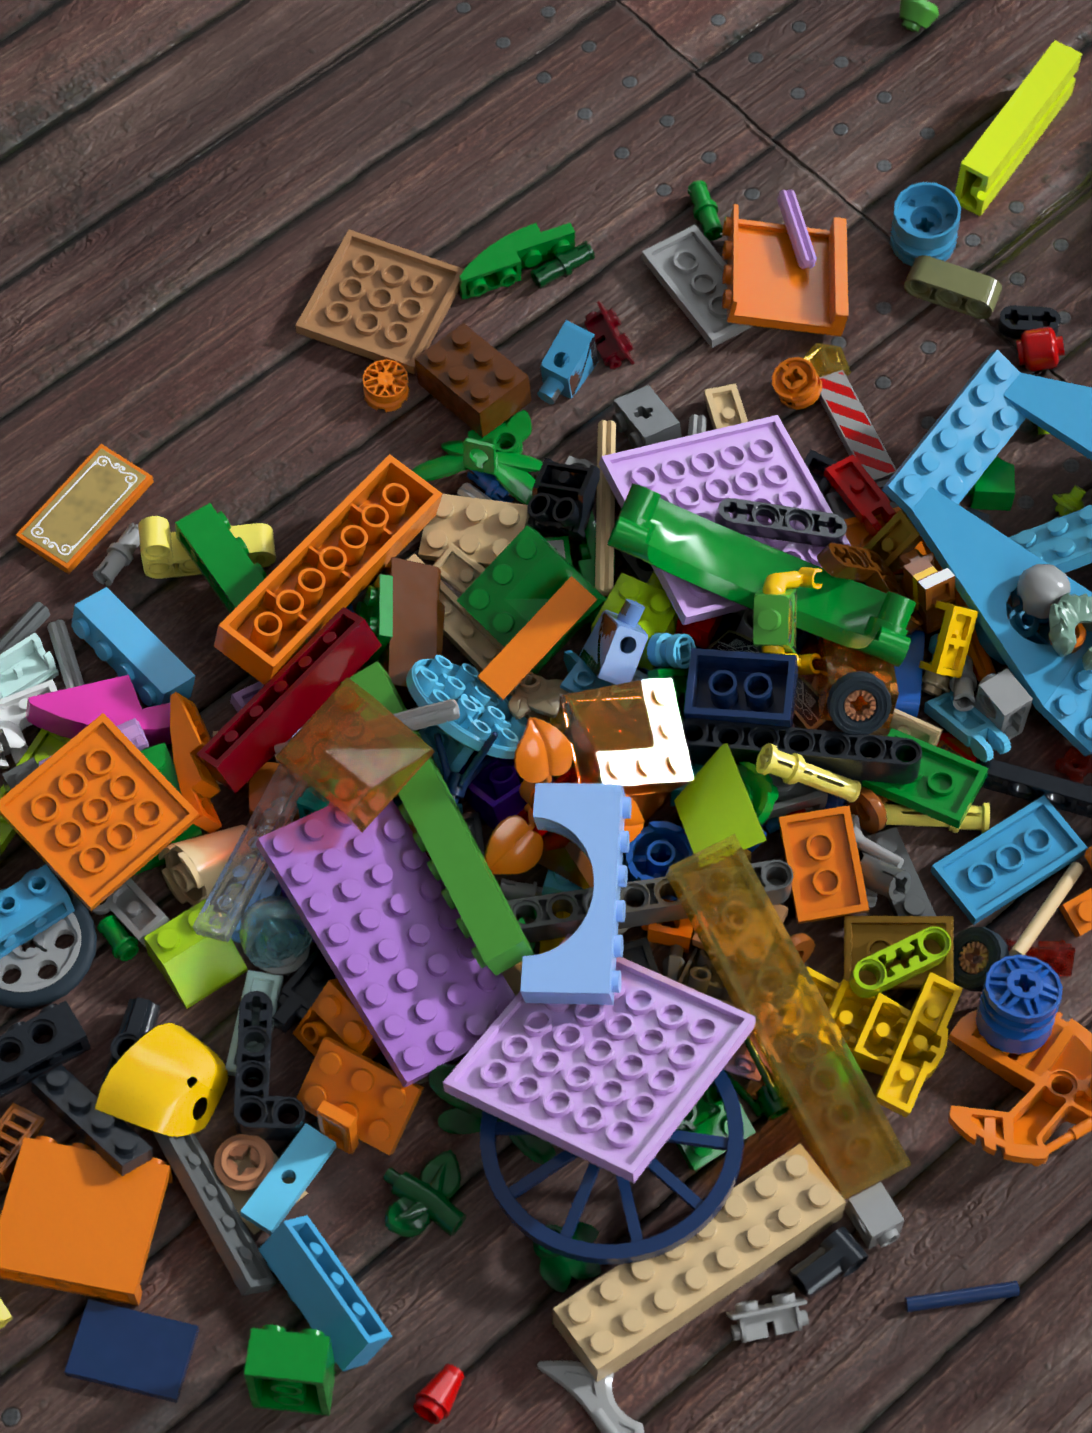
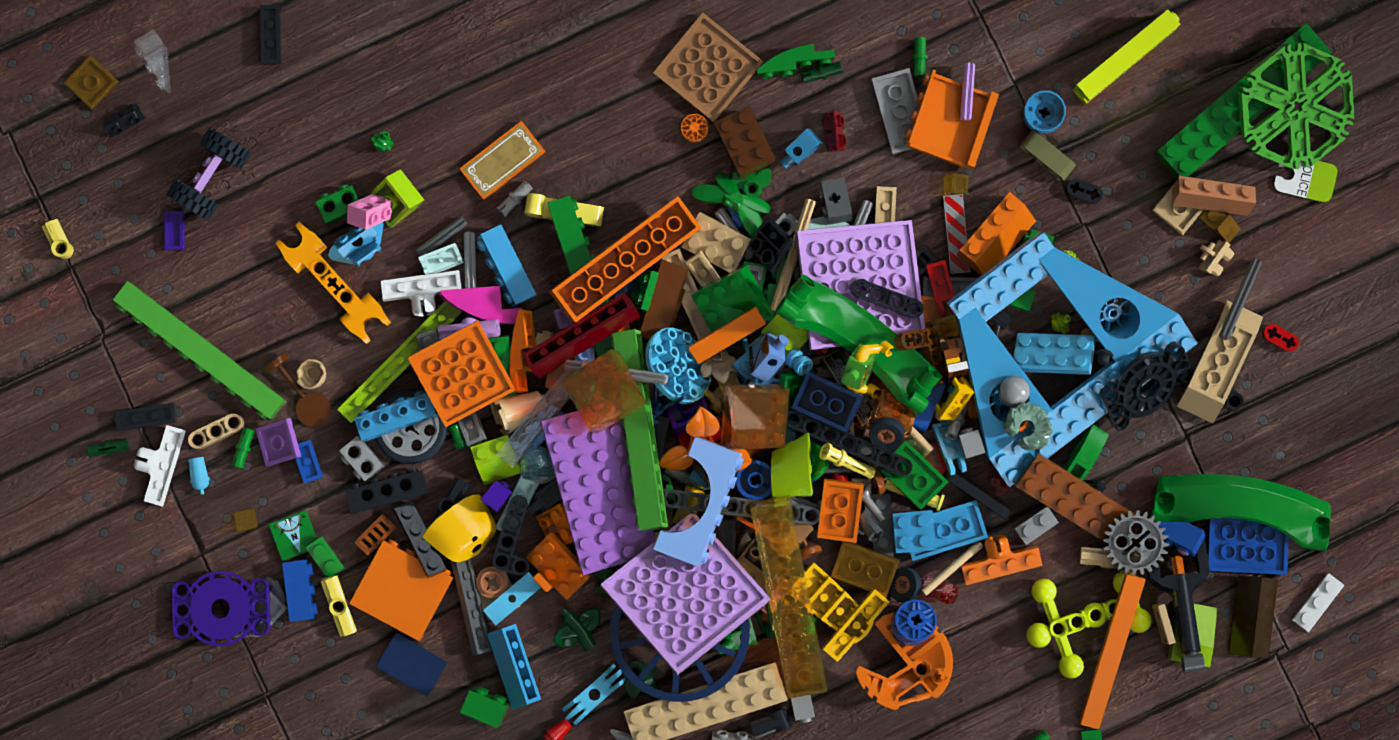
camera: 20 degrees right, 25 degrees up
orange wheel [772,357,822,410] -> none
lime beam [849,926,951,998] -> none
red head [1016,327,1065,372] -> none
none -> dark purple slope [481,480,513,512]
none -> medium azure piece [562,664,627,725]
none -> dark azure brick [892,510,936,553]
none -> orange slope [956,192,1036,276]

